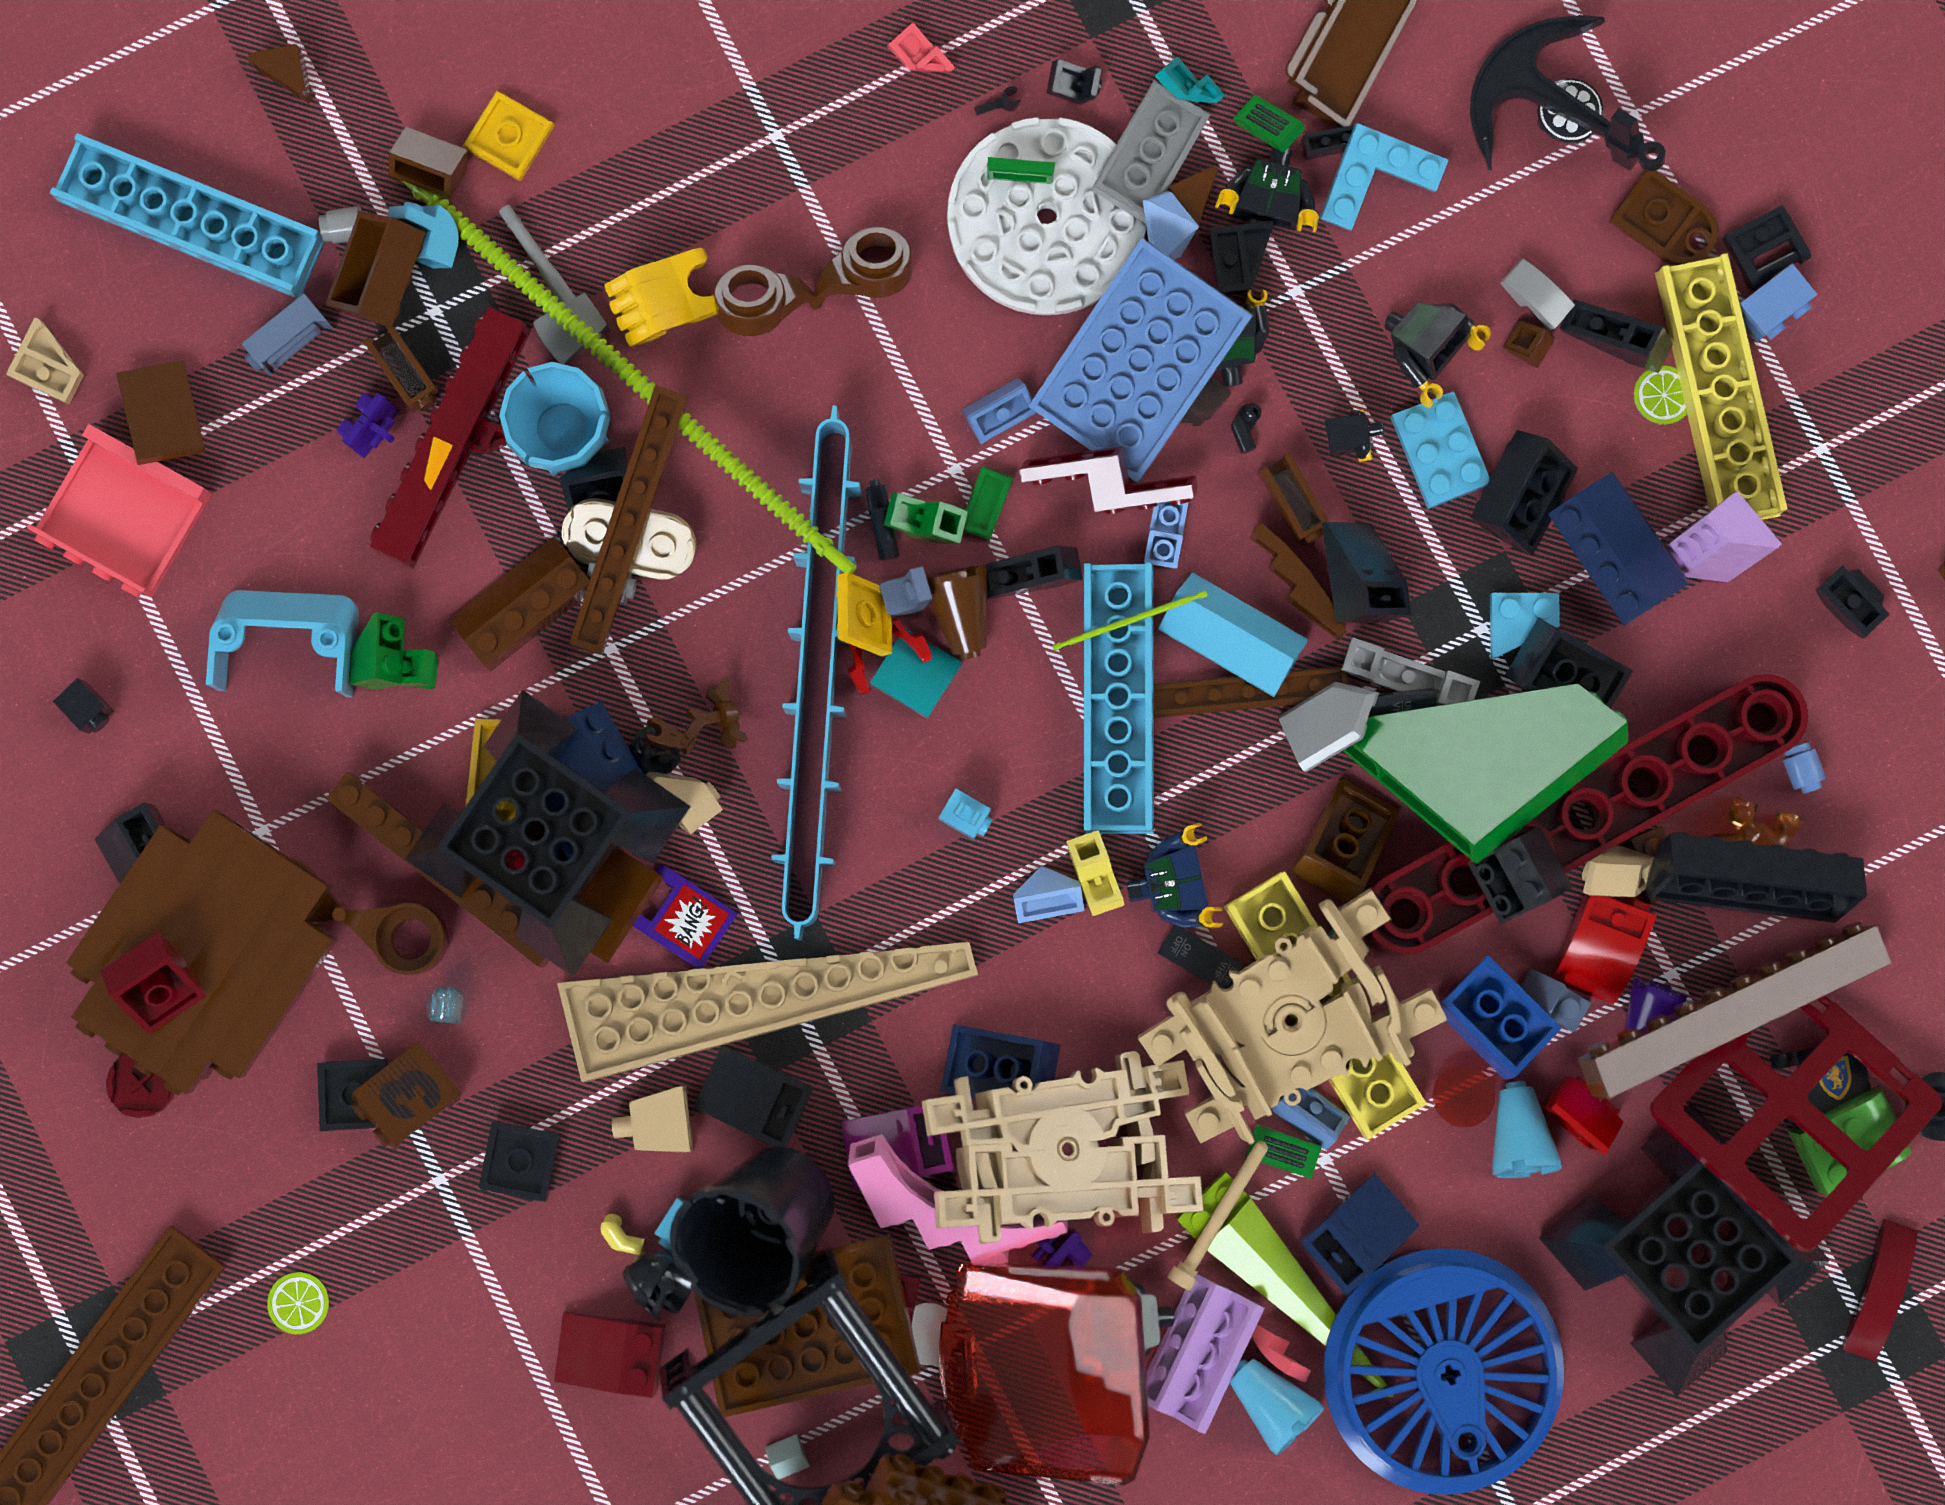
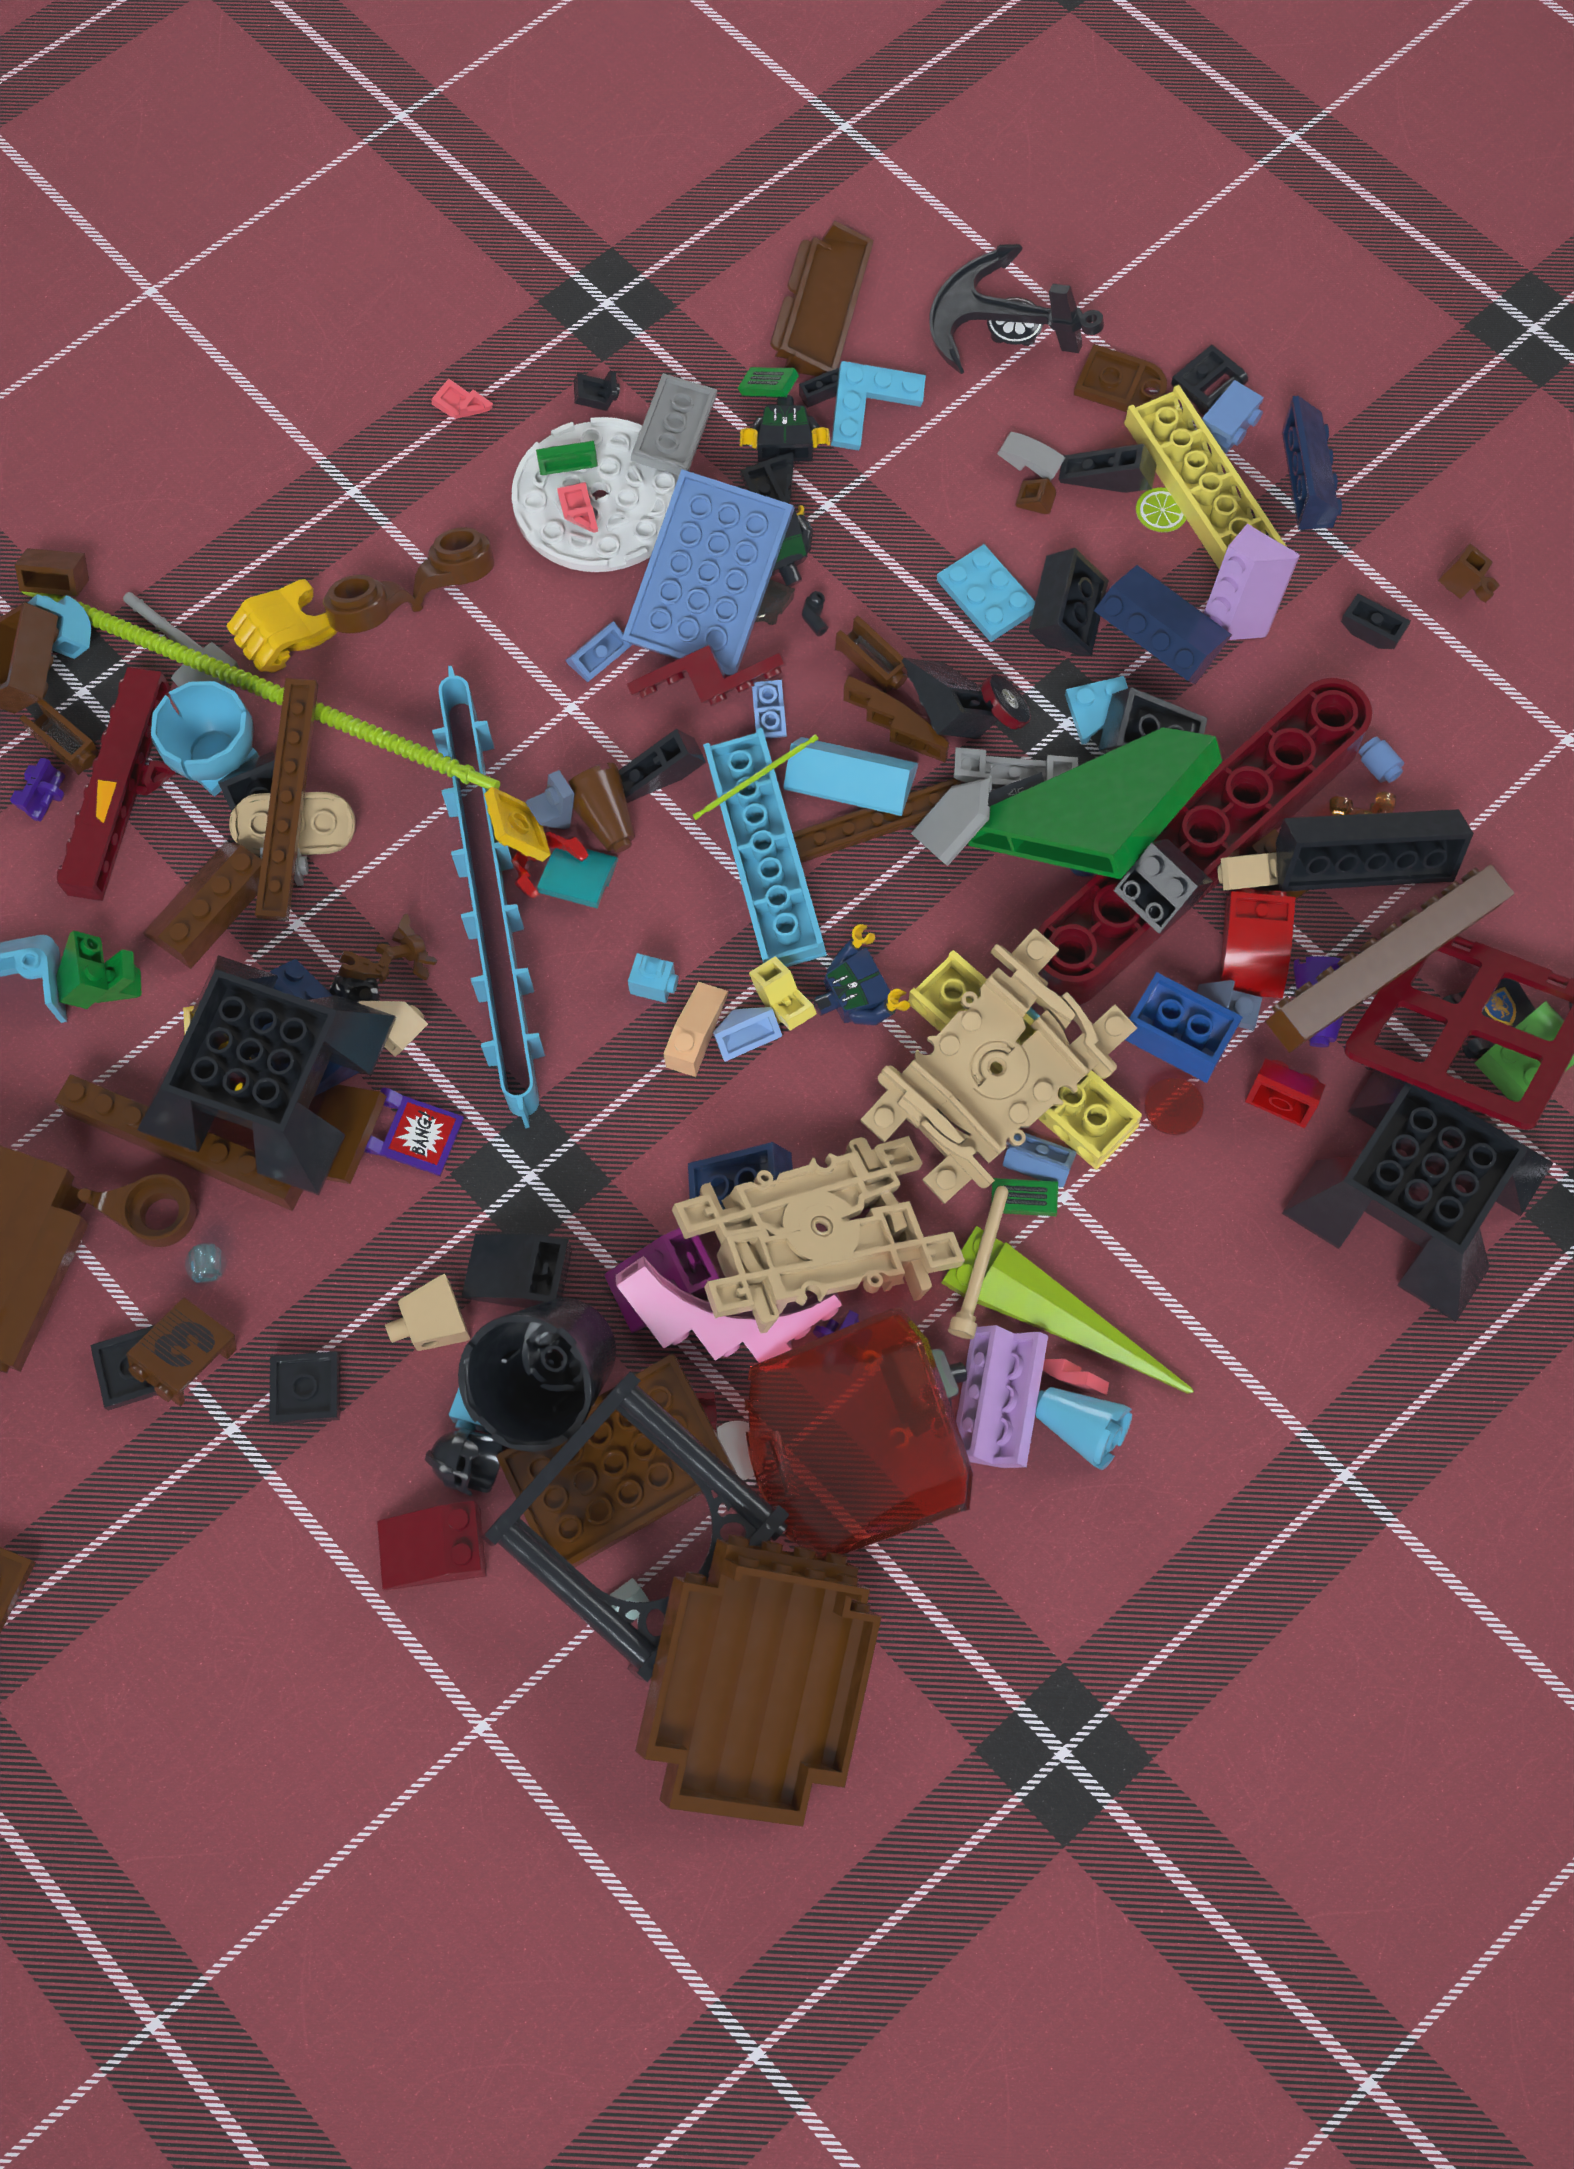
camera: 15 degrees left, 15 degrees down
lime sticker [267,1272,329,1335] -> none
yellow tile [463,91,555,182] -> none
tan wing [557,942,978,1083] -> none
light yellow arm [600,1214,645,1255] -> none
black piece [865,479,900,560] -> none
green brick [884,493,968,544] -> none
green tile [963,466,1013,541] -> none
black hand [974,86,1021,116] -> none
light blue slope [1143,191,1199,259] -> none
teal slope [1155,56,1225,103] -> none
black tile [1157,925,1247,989] -> none
reddish brown slope [1168,166,1218,239] -> none
reddish brown slope [1291,778,1400,903] -> none
dark blue slope [1297,1173,1420,1296] -> none
blue piece [1323,1248,1564,1495] -> none
black piece [1325,409,1384,462] -> none
black torso [1385,302,1491,408] -> none
medium azure cone [1492,1081,1562,1178] -> none
none -> coral slope [557,482,598,533]
none -> light nougat slope [664,982,728,1077]
none -> tile [981,674,1031,730]
none -> dark blue slope [1282,396,1342,530]

